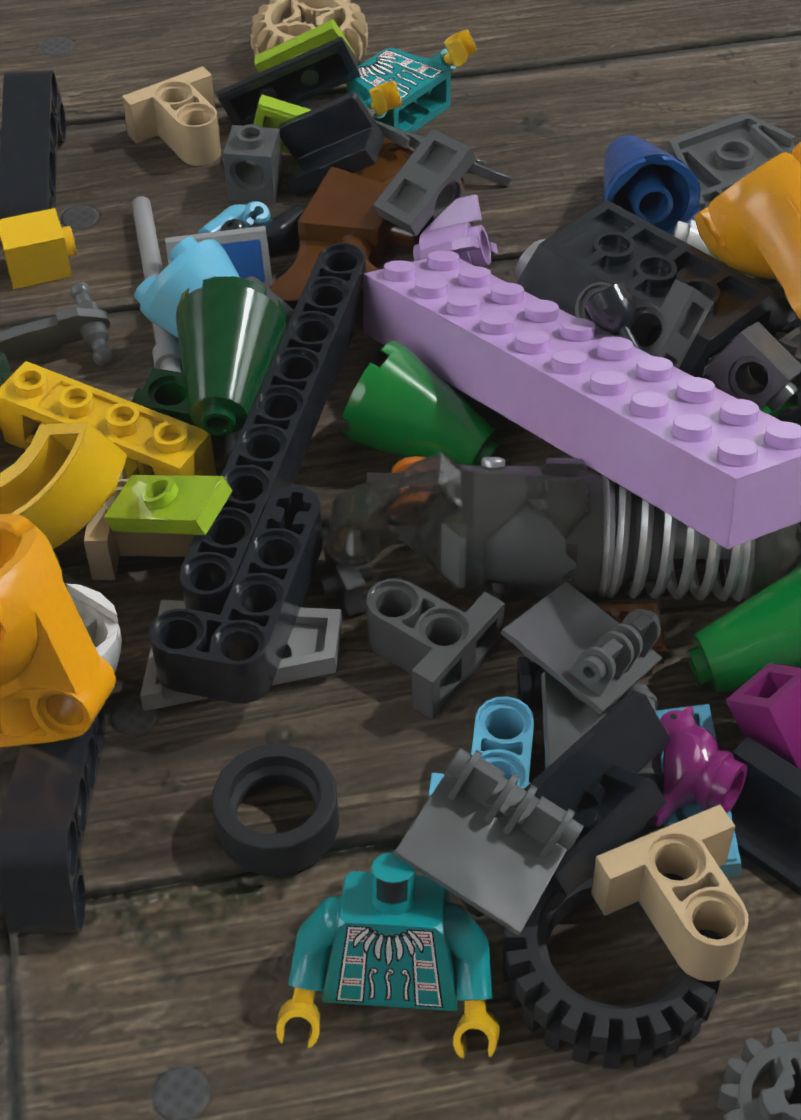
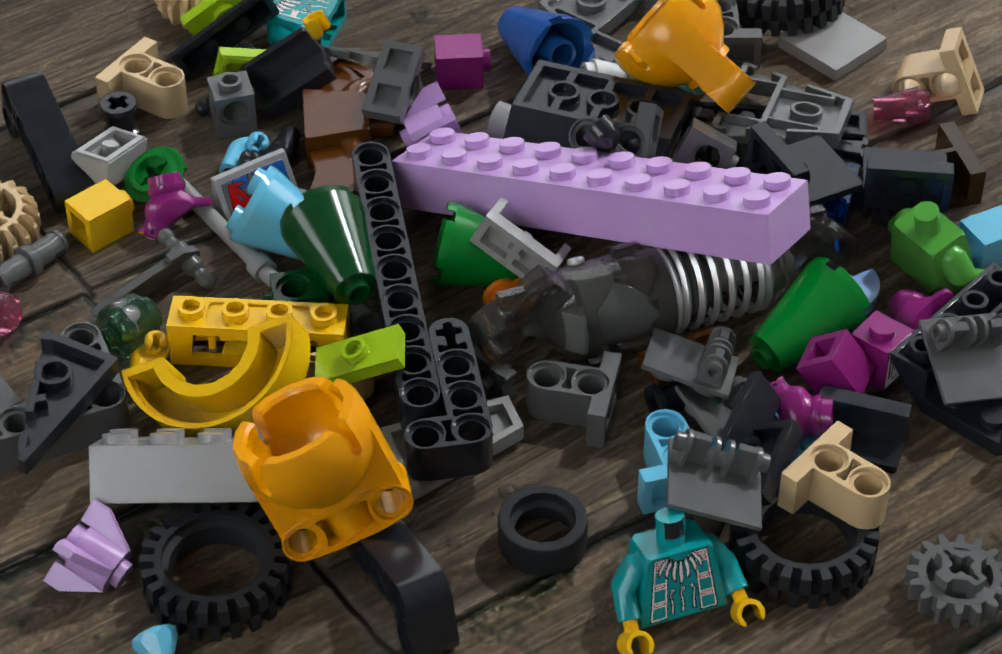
camera: 25 degrees left, 5 degrees down
none -> light grey slope [71,126,148,186]
none -> black bush [100,91,140,135]
none -> green gear [125,147,188,206]
none -> magenta animal [137,171,213,241]
none -> magenta brick [434,33,491,90]
none -> light grey hinge [469,197,572,292]

